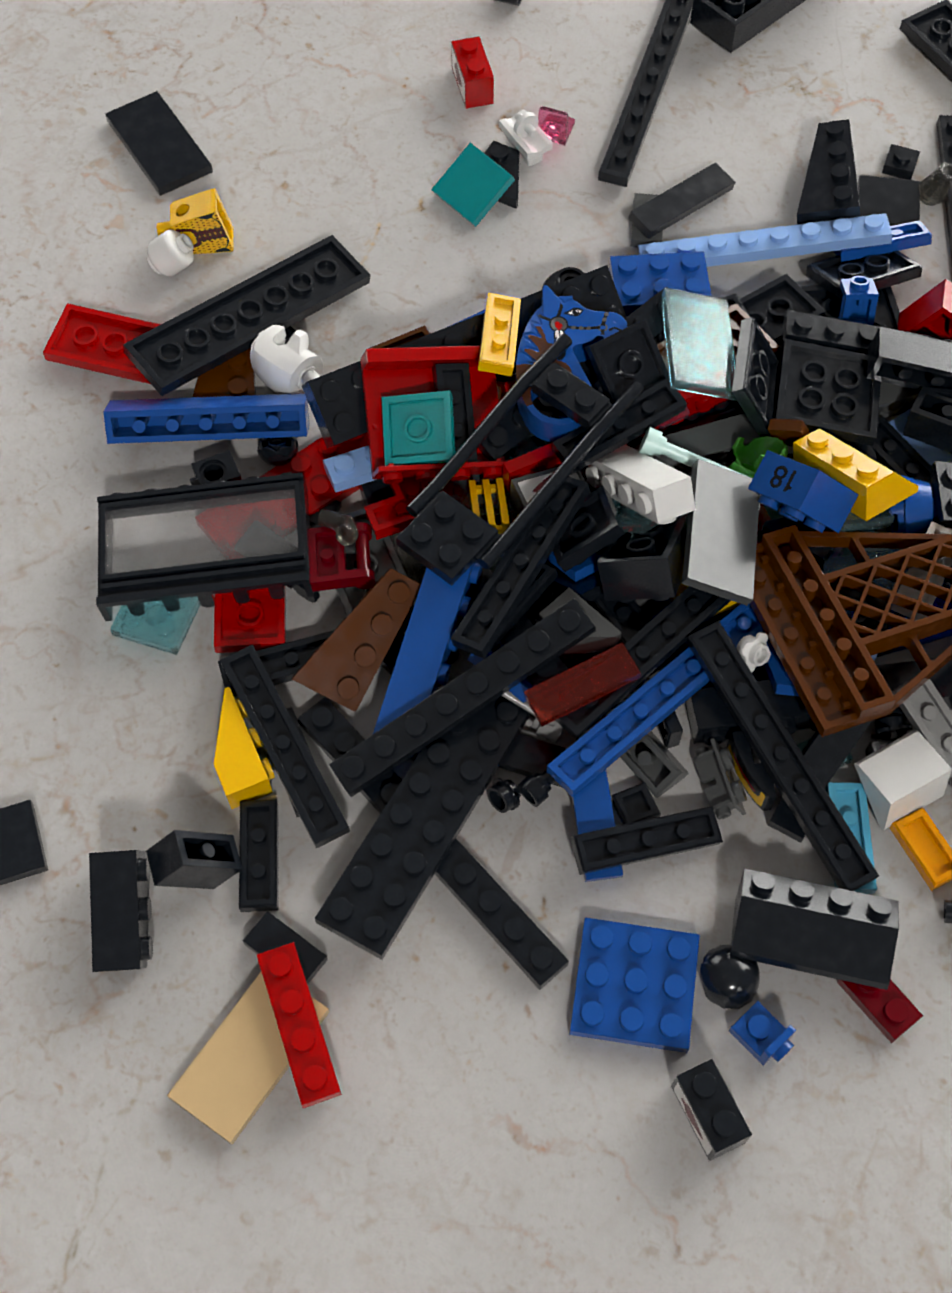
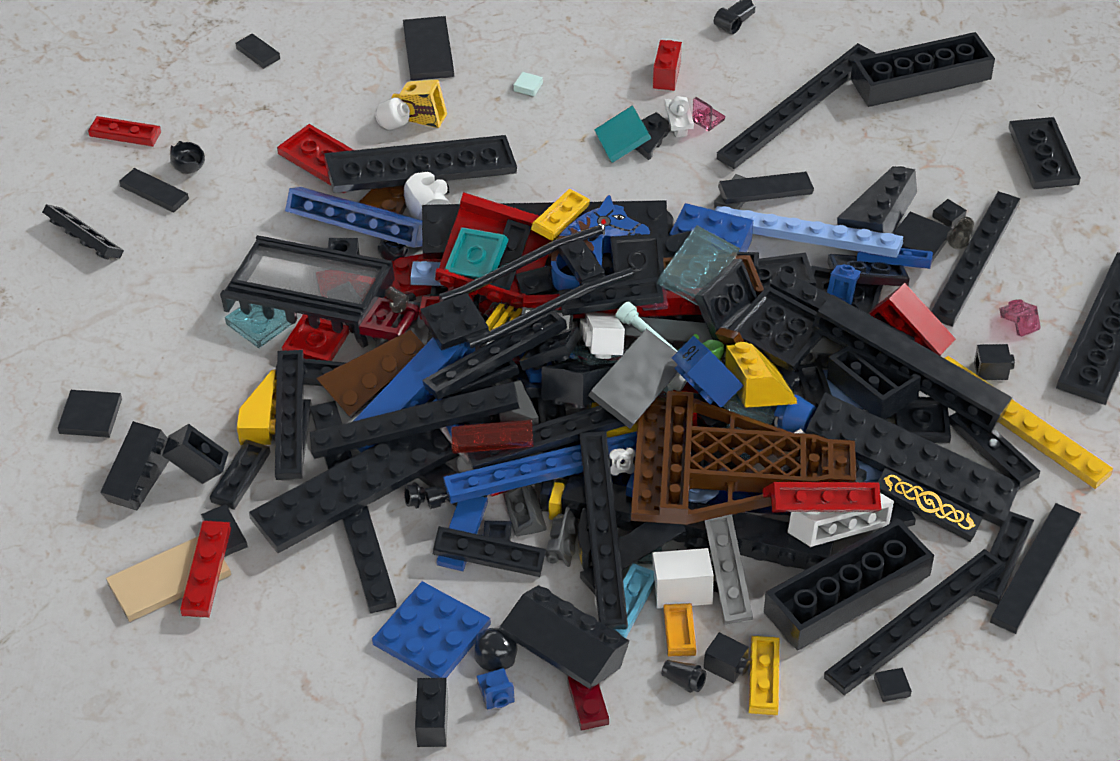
camera: 25 degrees right, 15 degrees down
none -> light aqua tile [514,72,543,96]
none -> yellow tile [549,482,565,520]

